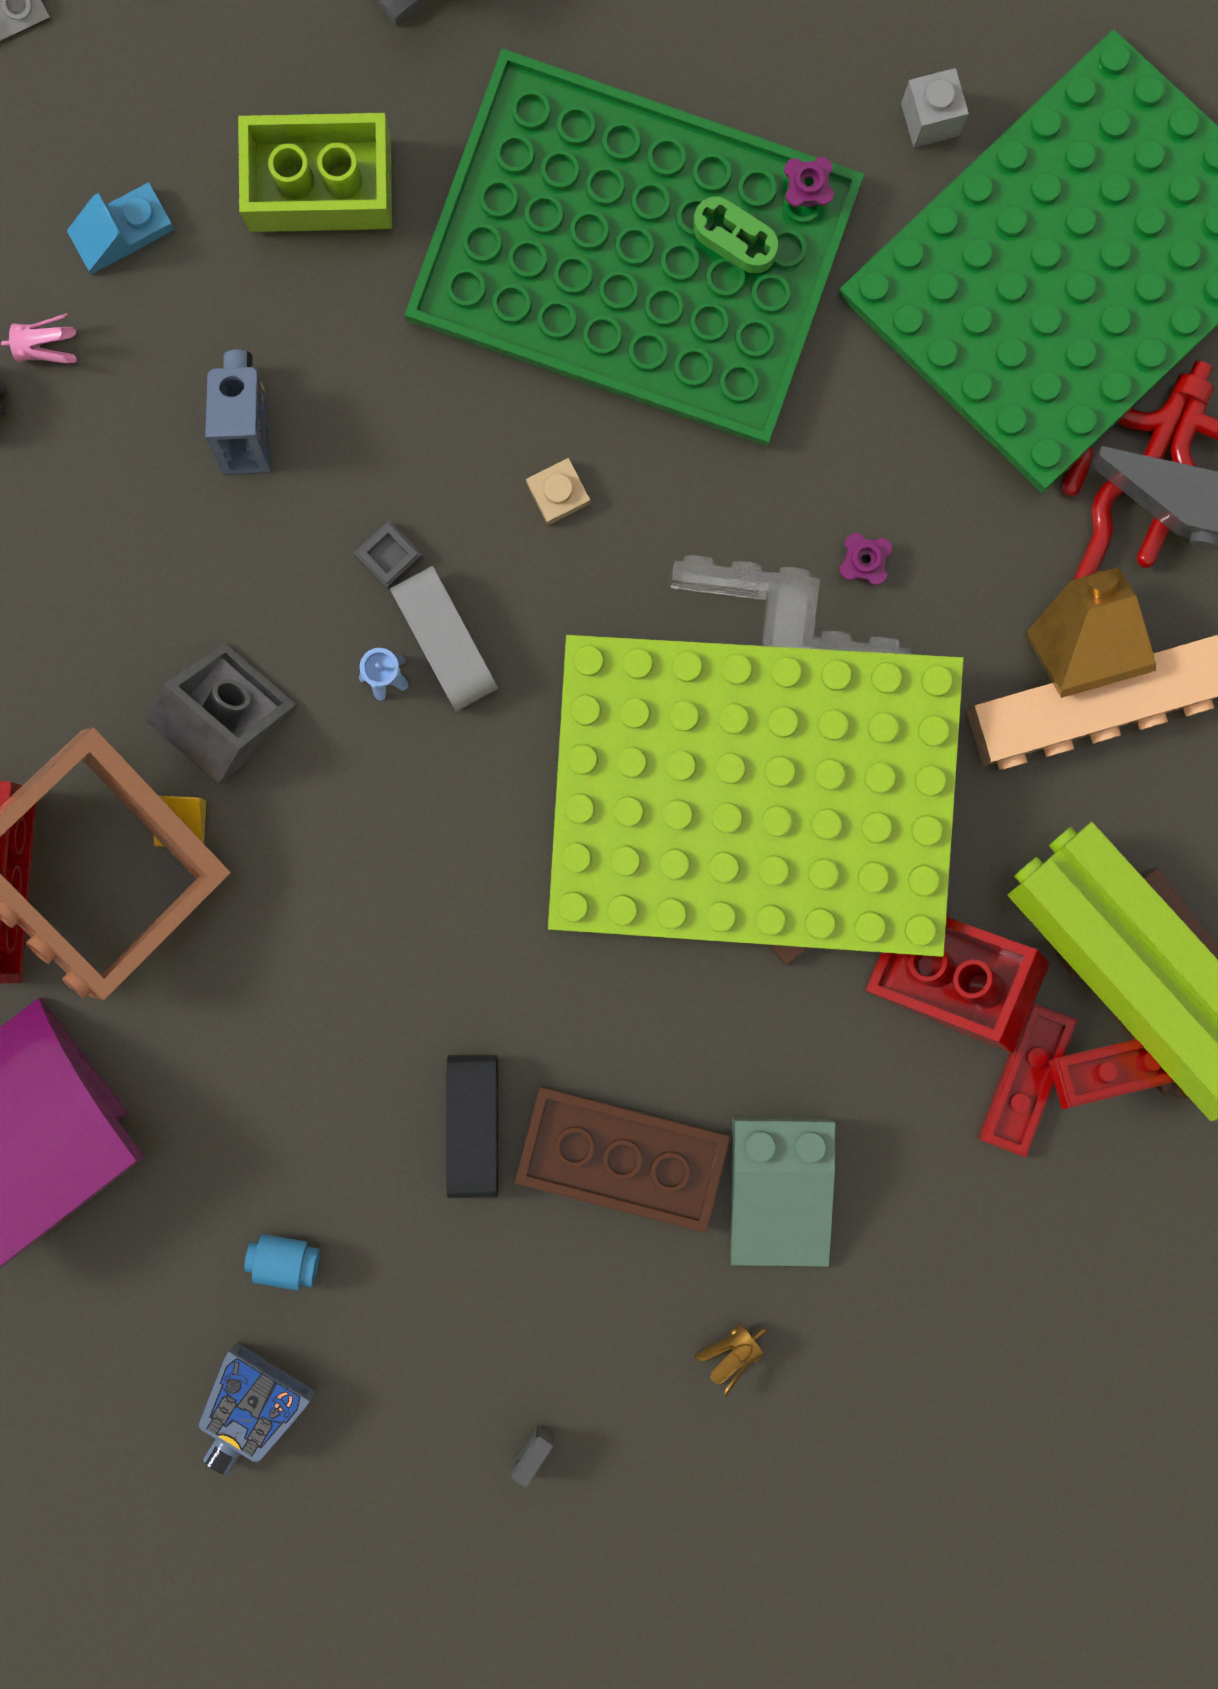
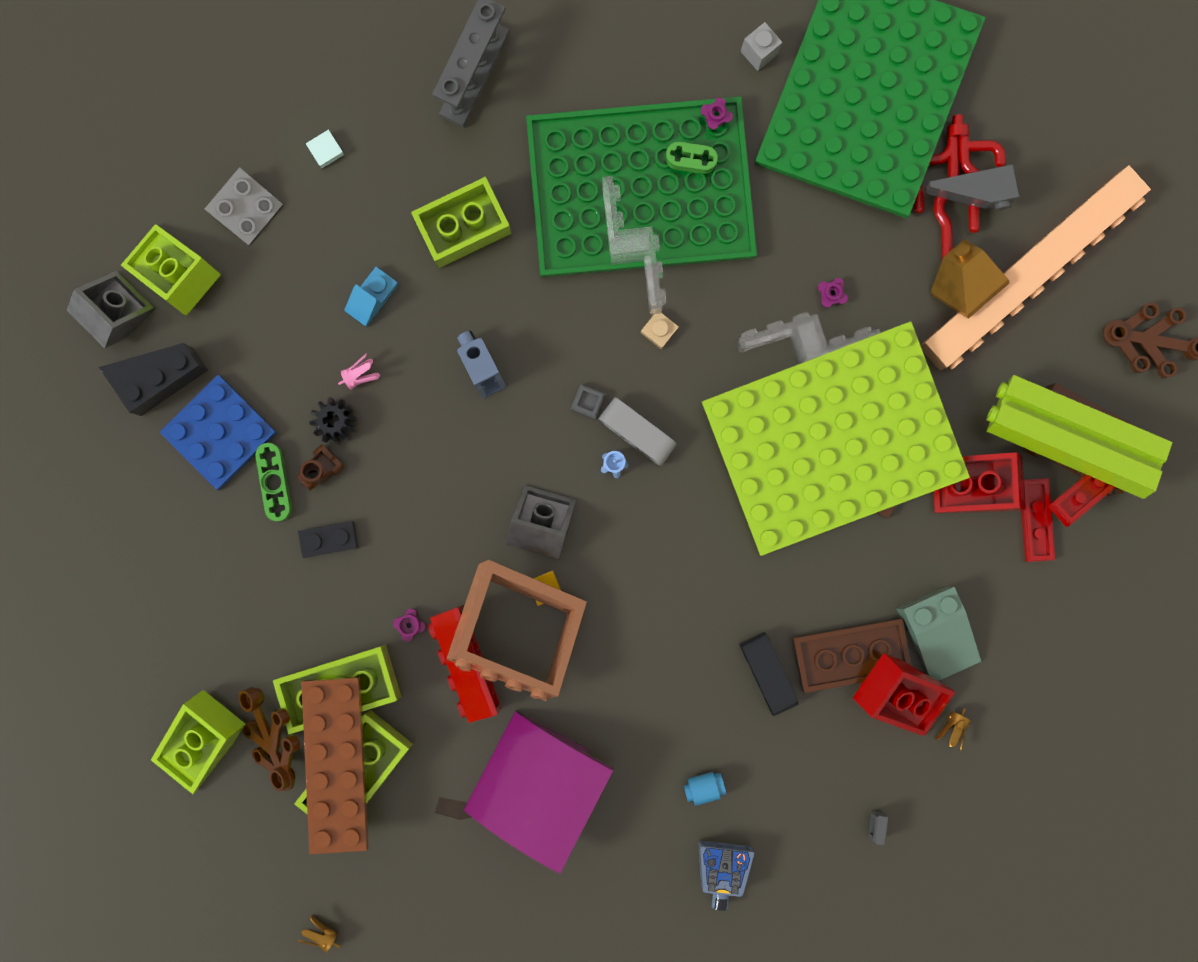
camera: 25 degrees left, 0 degrees up
none -> clear bracket [602,176,666,315]
none -> red slope [853,653,956,736]

